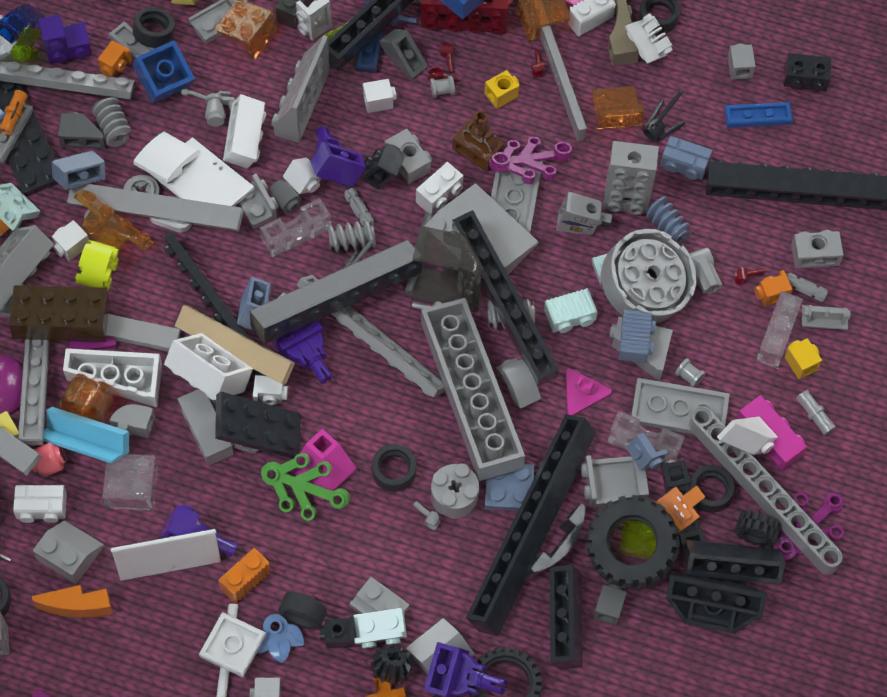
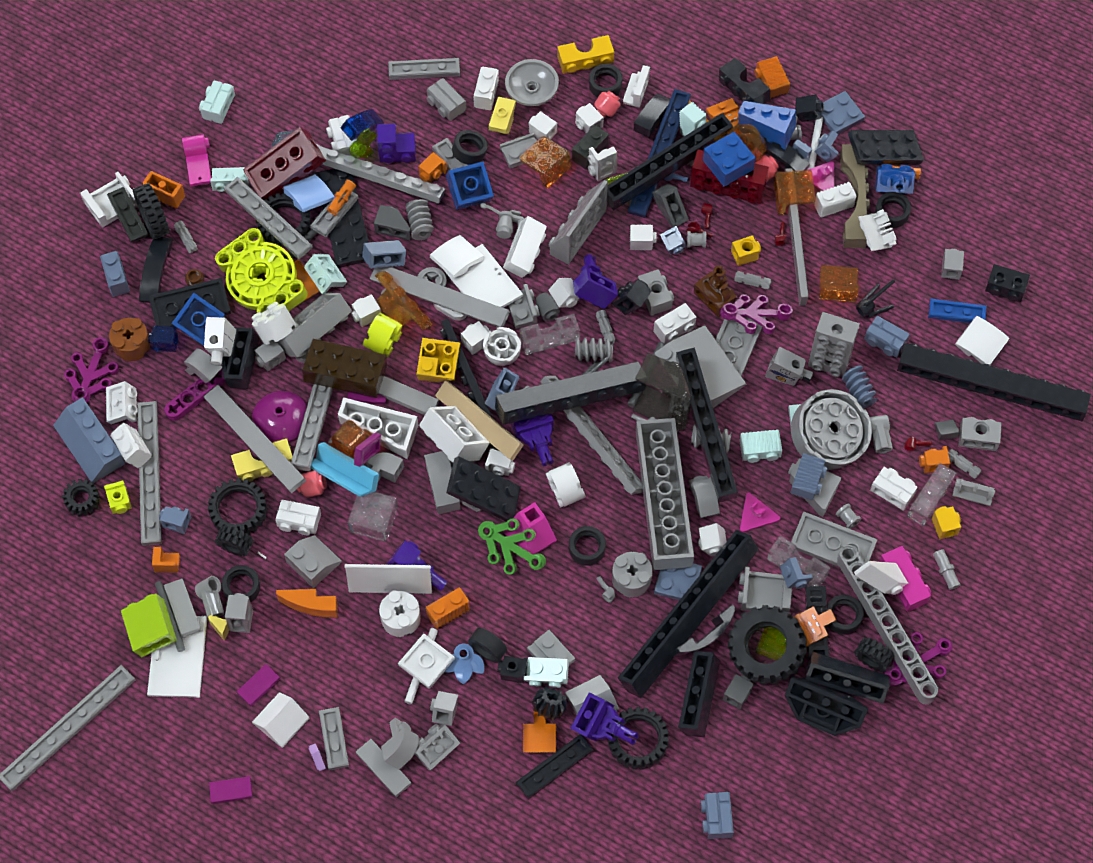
camera: 15 degrees right, 0 degrees up
none -> magenta tile [354,432,381,467]
none -> white brick [379,591,421,637]
none -> yellow slope [417,338,460,382]
none -> white brick [461,321,490,355]
none -> white cylinder [483,327,521,366]
none -> white brick [546,462,586,508]
none -> bracket [660,226,687,255]
none -> white brick [699,523,726,556]
none -> light grey axle [735,271,771,289]
none -> white brick [870,467,918,511]
none -> dark grey slope [934,420,959,441]
none -> white slope [955,316,1010,365]

